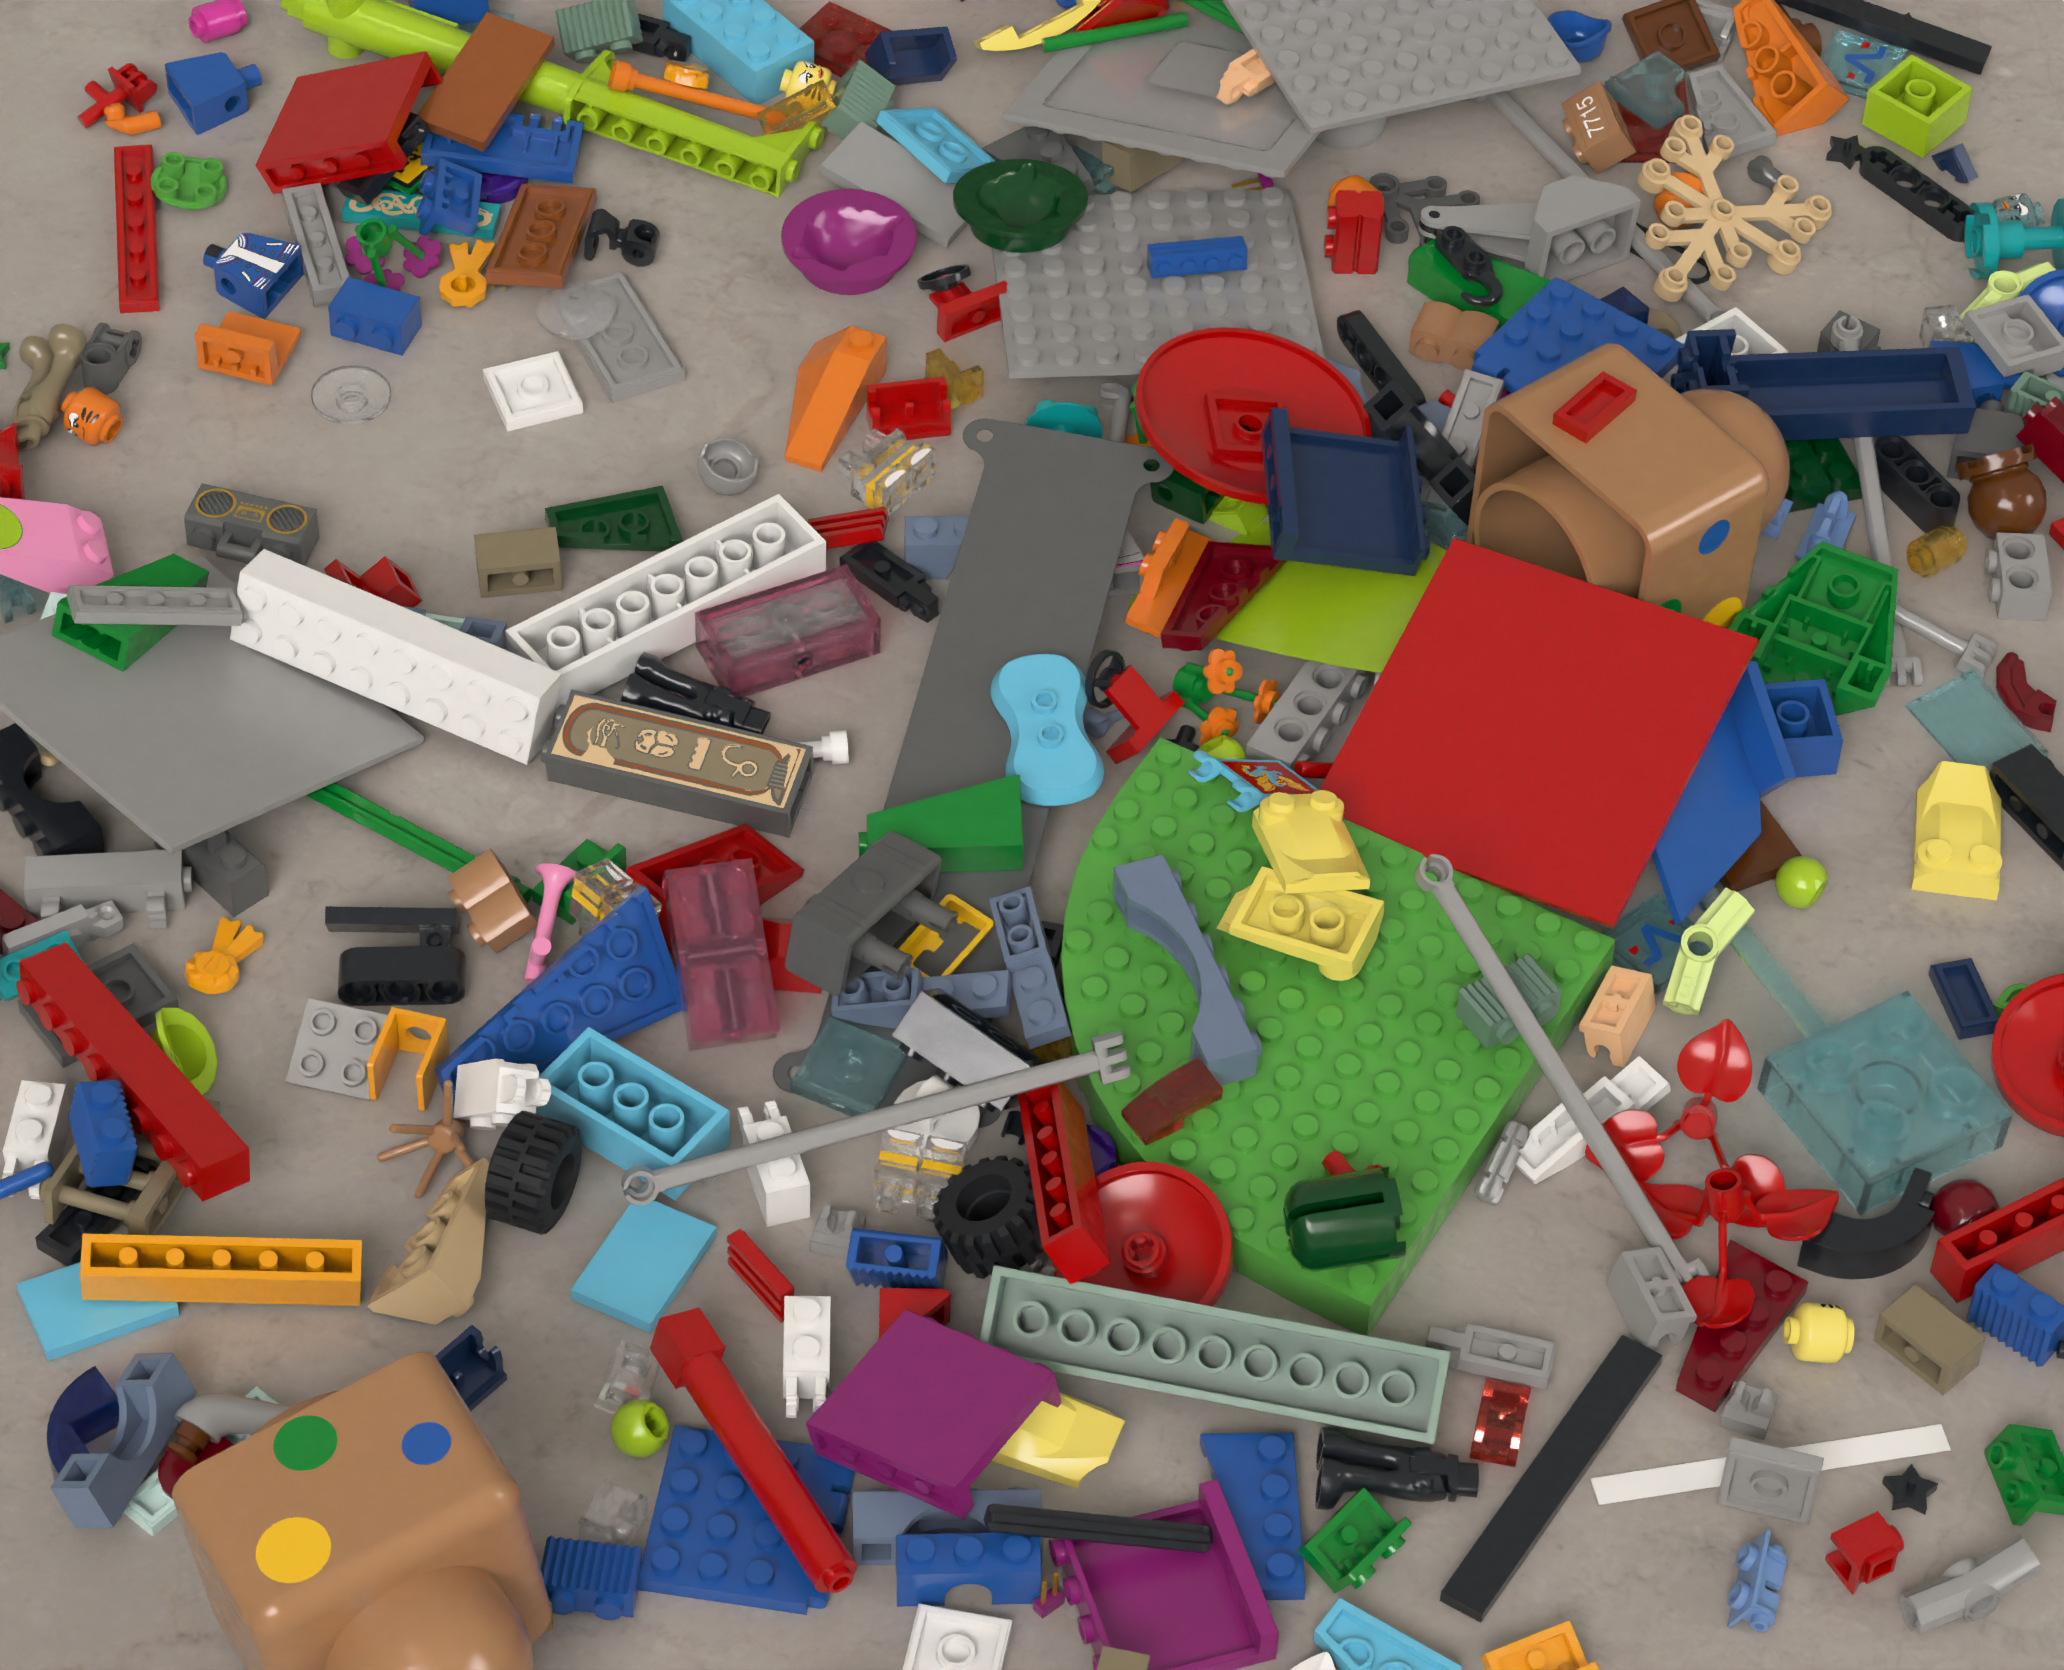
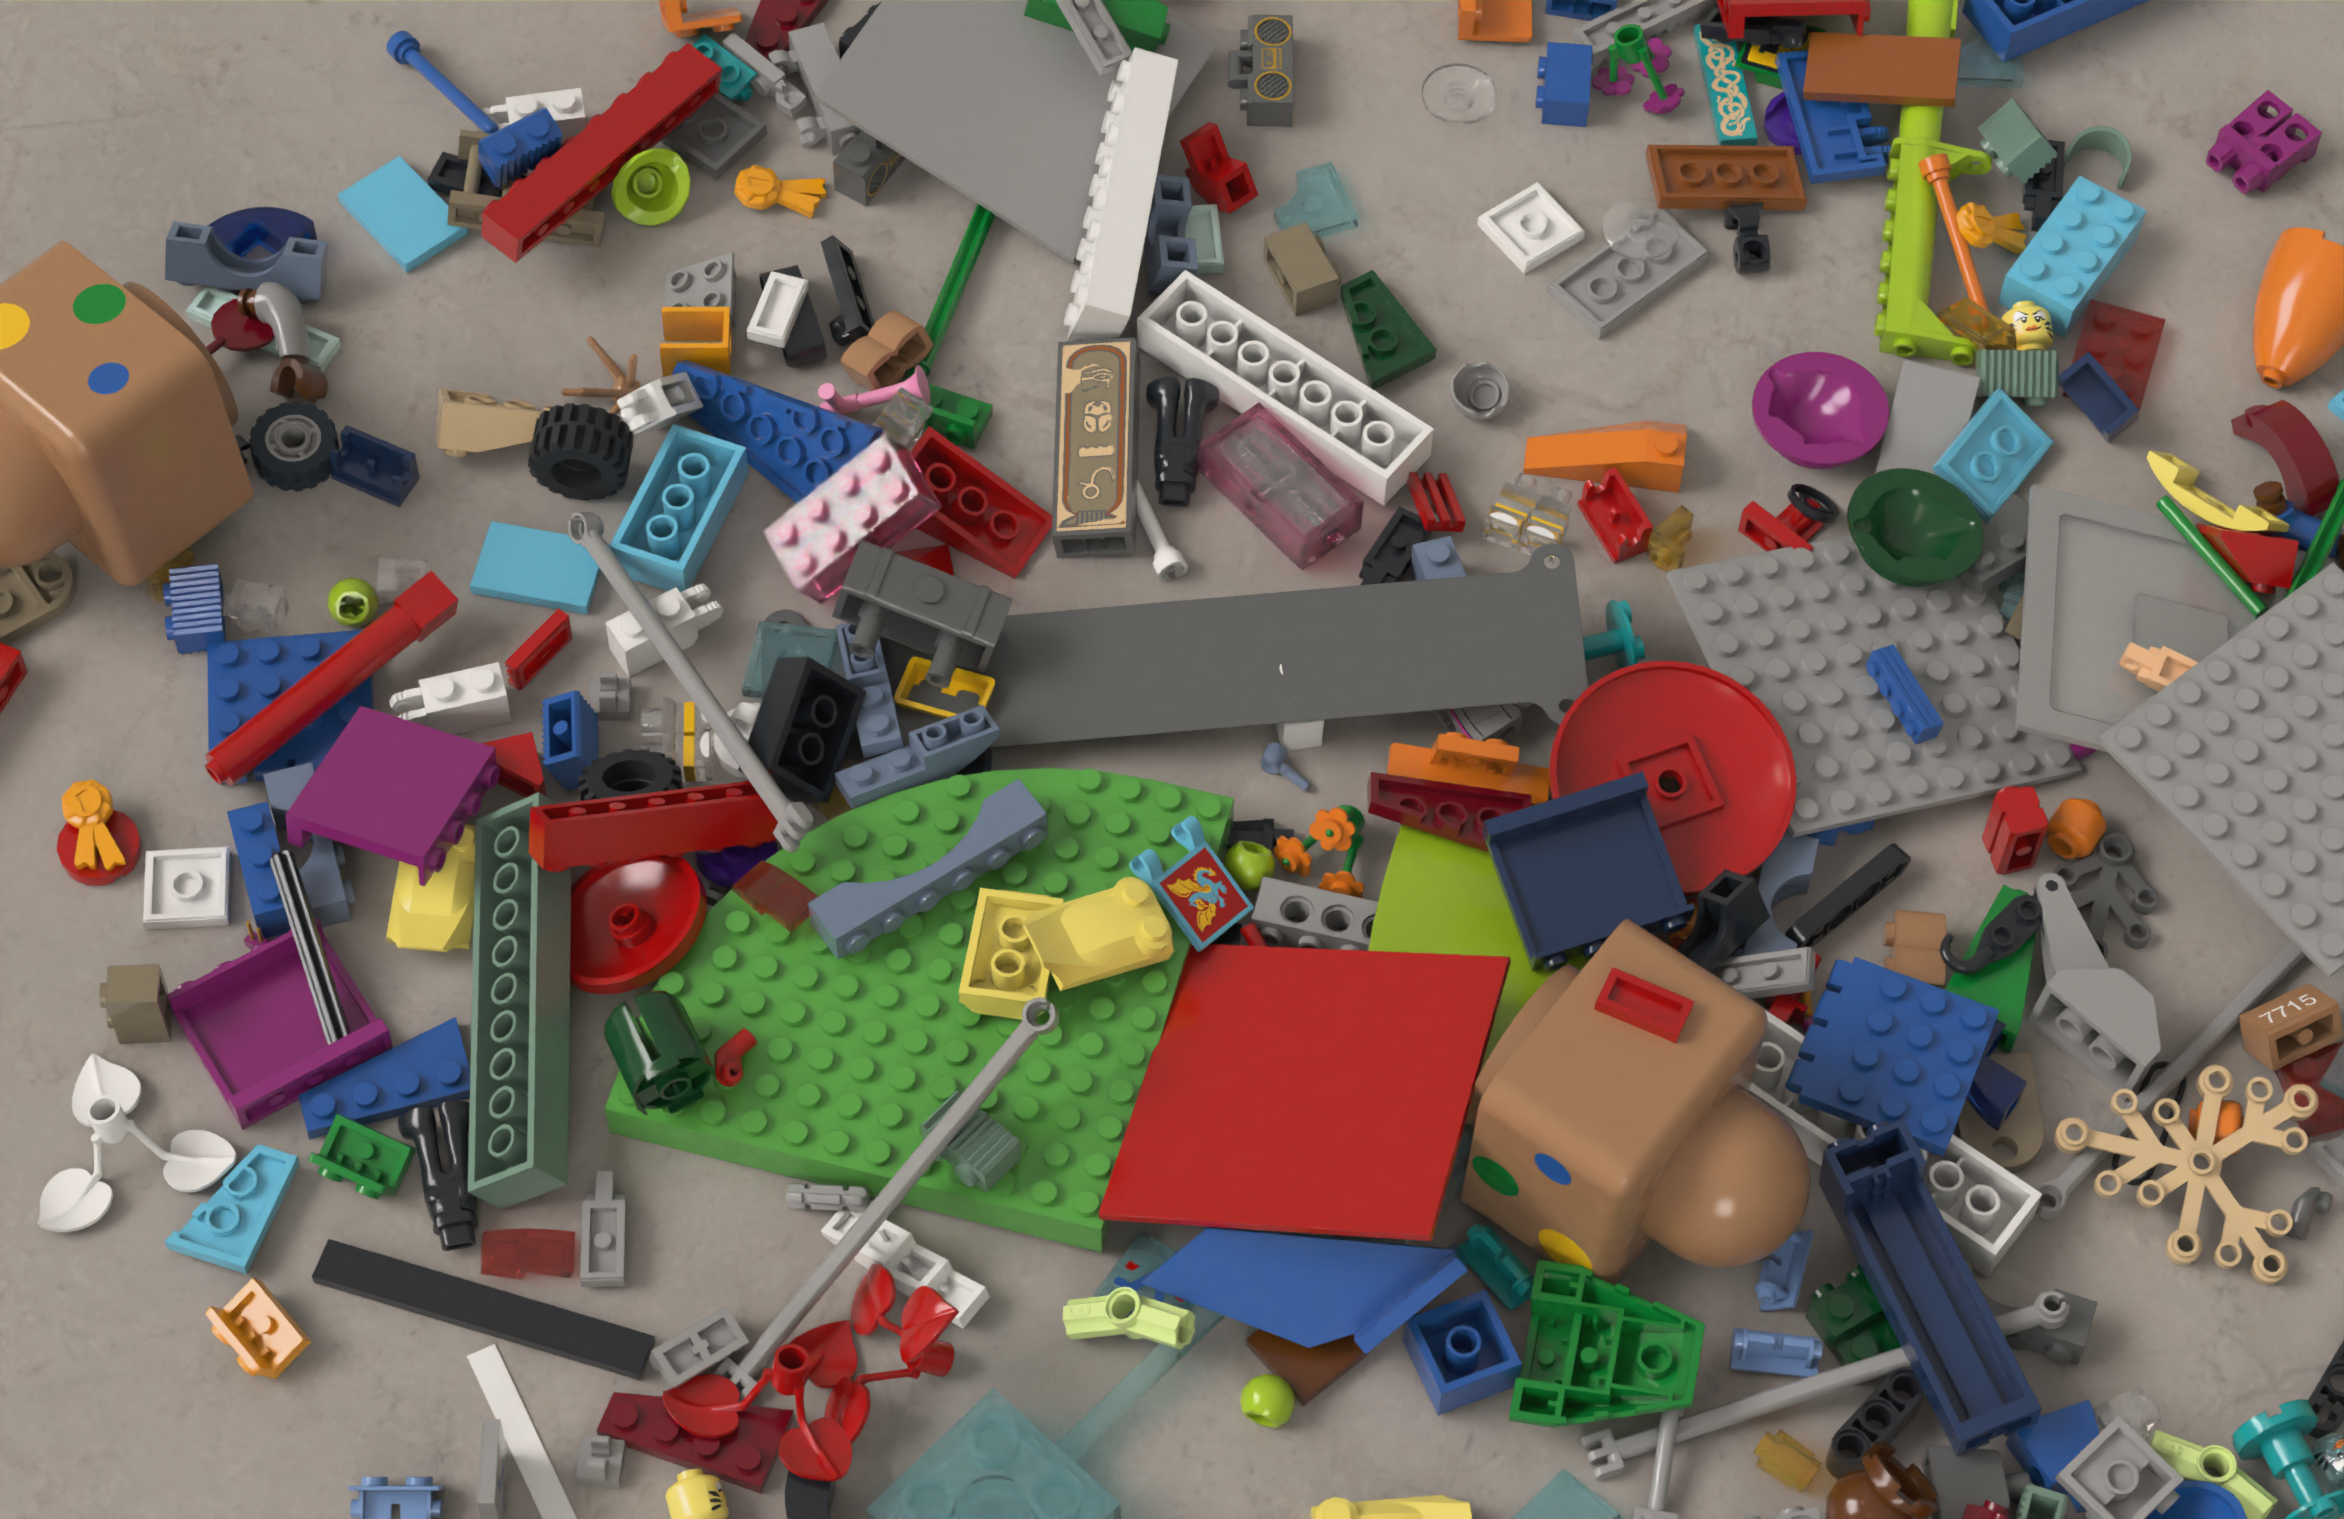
camera: 75 degrees right, 10 degrees up
light orange brick [80,1234,362,1306] -> none
blue bracket [416,158,482,237] -> none
light orange piece [439,239,495,308] -> none
green slope [858,775,1023,872] -> none
medium azure plate [990,654,1104,806] -> none
red piece [1085,650,1185,764] -> none
light nougat hinge [1579,965,1656,1068] -> none
none -> white tile [747,271,809,348]
none -> clear light blue tile [1274,162,1359,237]

